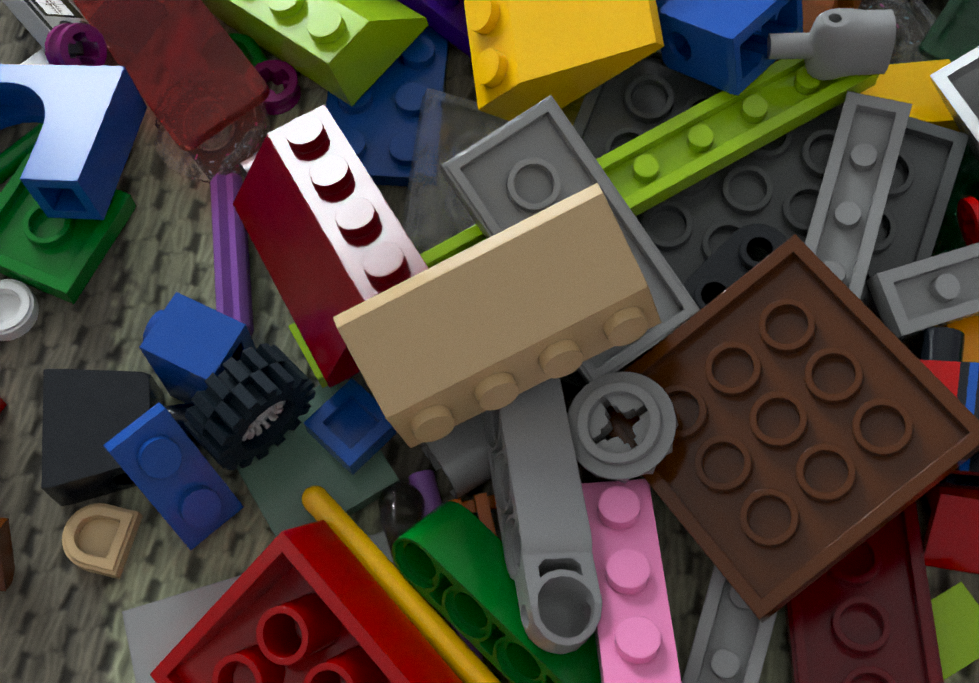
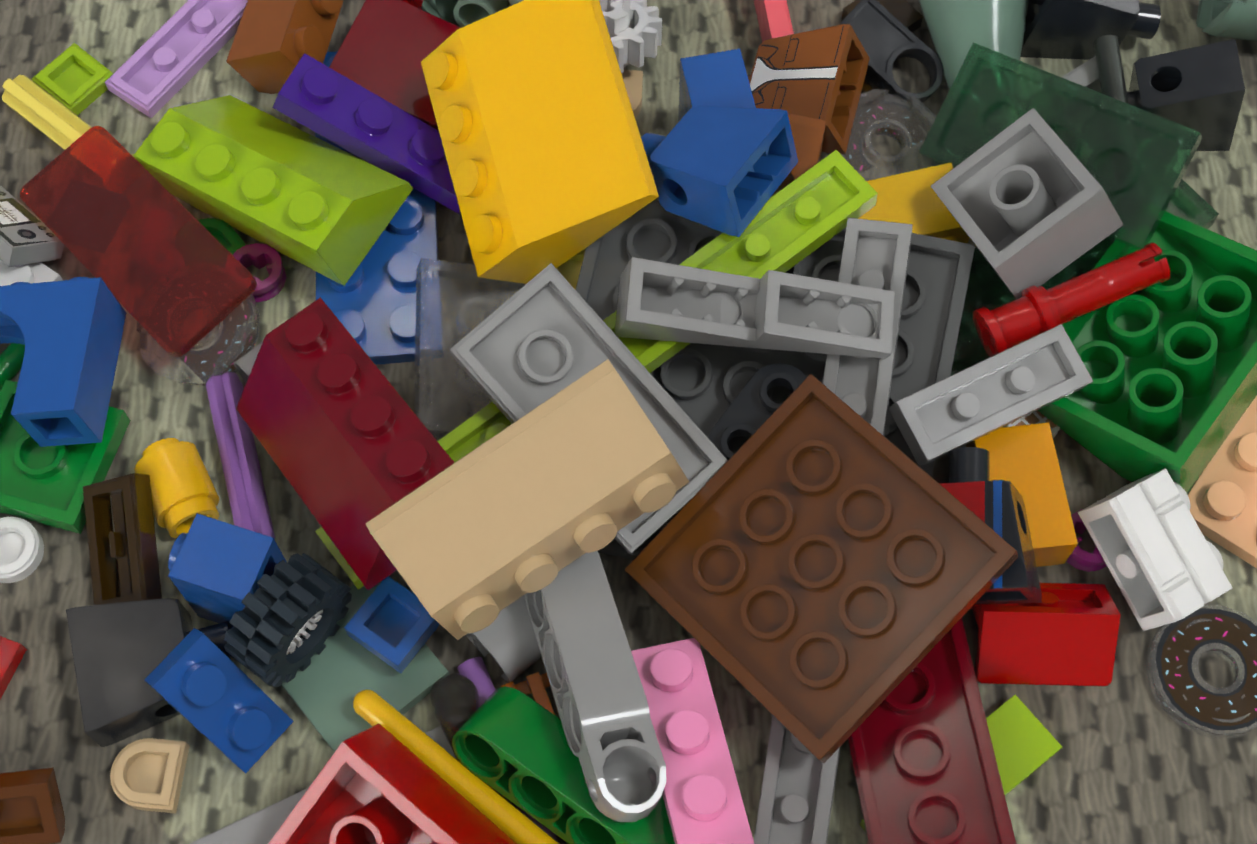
camera: 10 degrees left, 0 degrees up
magenta bush [45,23,107,66] -> none
light grey gear [567,371,678,483] -> none
light grey piece [767,8,896,81] -> none
none -> dark brown tile [83,473,162,605]
none -> yellow brick [134,438,219,538]
none -> light grey slope [615,257,895,359]

